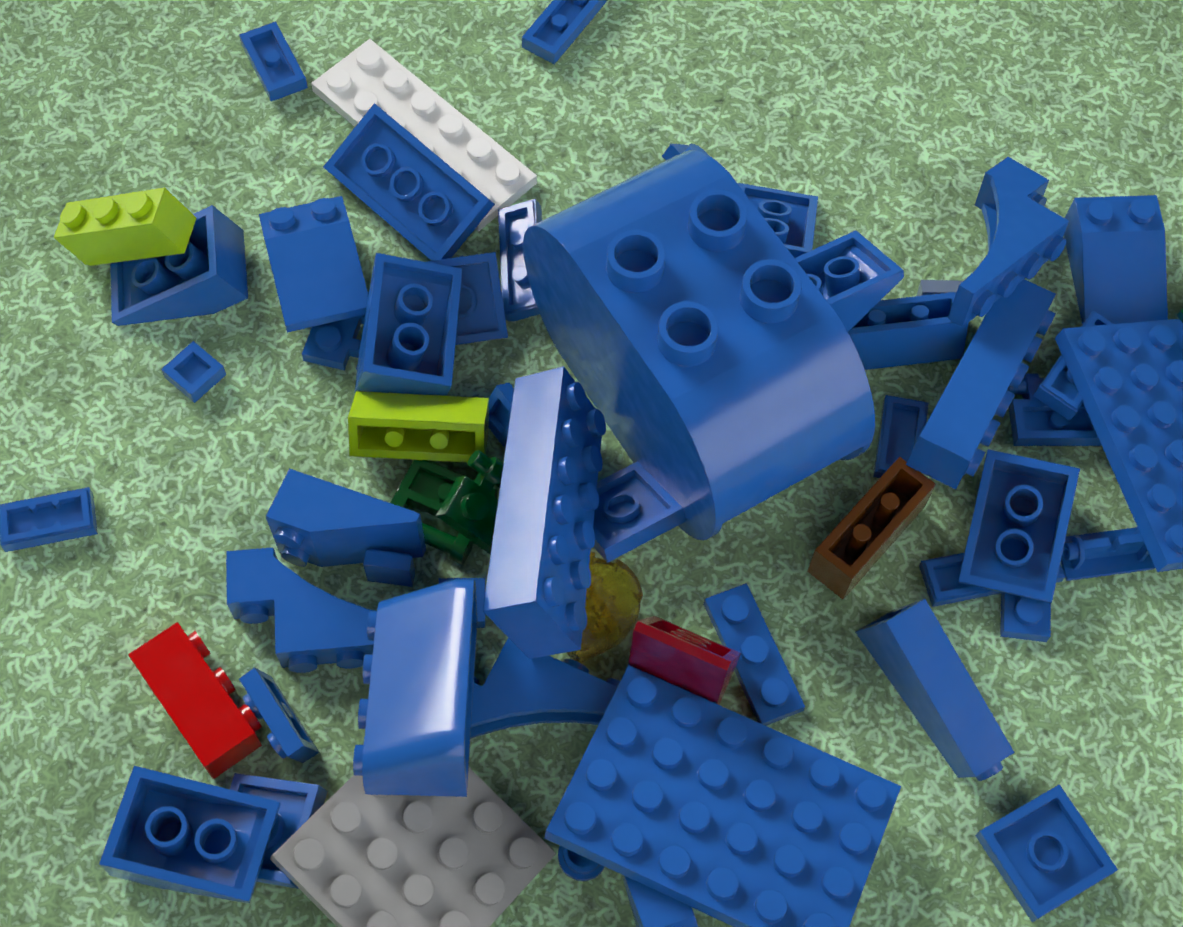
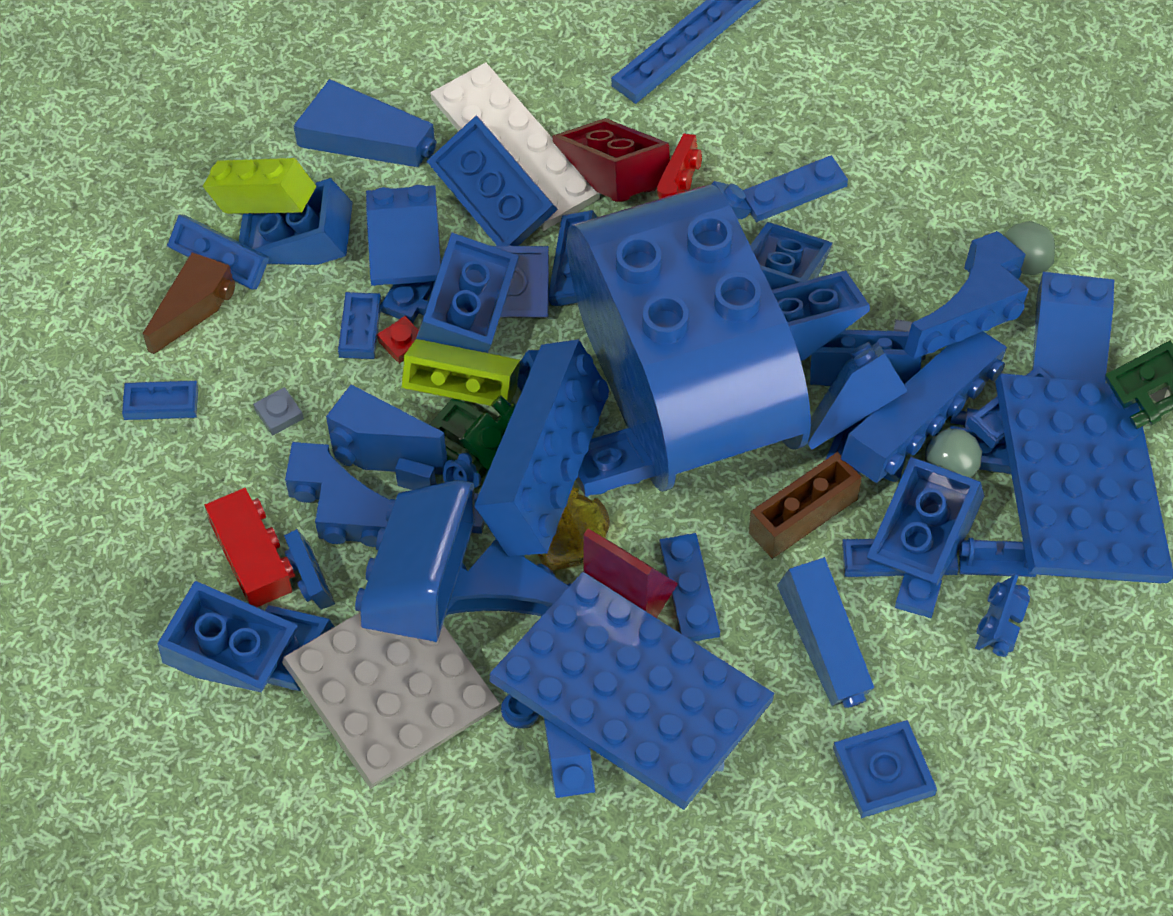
camera: 15 degrees right, 5 degrees down
blue plate [161,341,226,403] -> none
blue plate [239,21,308,102] -> none
none -> reddish brown slope [142,252,235,354]
none -> blue tile [167,215,270,290]
none -> sand blue plate [253,387,304,436]
none -> blue slope [293,79,437,167]
none -> blue plate [338,292,382,359]
none -> red plate [377,316,418,364]
none -> blue plate [443,453,481,487]
none -> dark red slope [552,118,670,202]
none -> red plate [657,133,702,199]
none -> blue plate [743,155,848,223]
none -> blue slope [807,342,908,450]
none -> sand green hair [925,428,982,478]
none -> blue hinge [975,574,1030,657]
none -> sand green hair [1003,221,1055,275]

